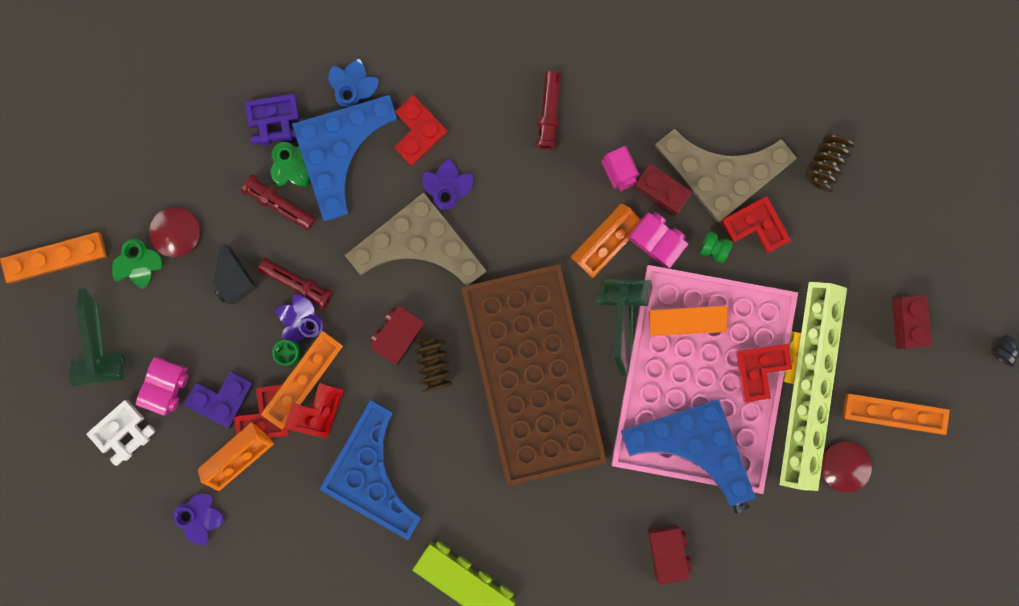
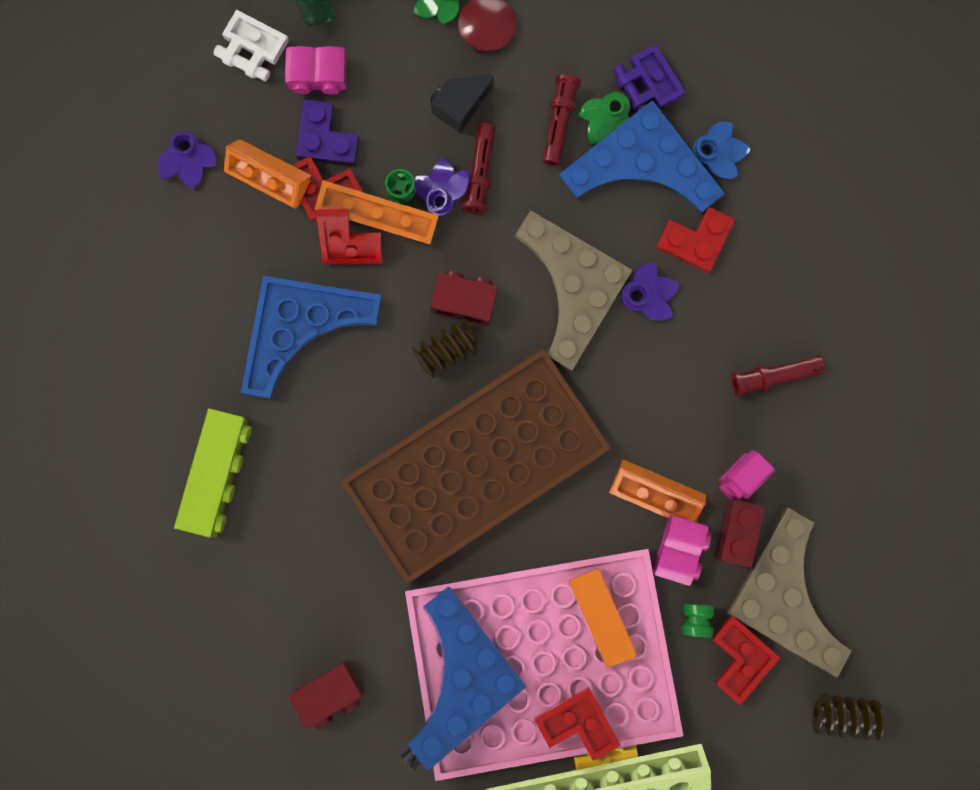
camera: 60 degrees right, 5 degrees down
clear green piece [596,280,653,376] -> none

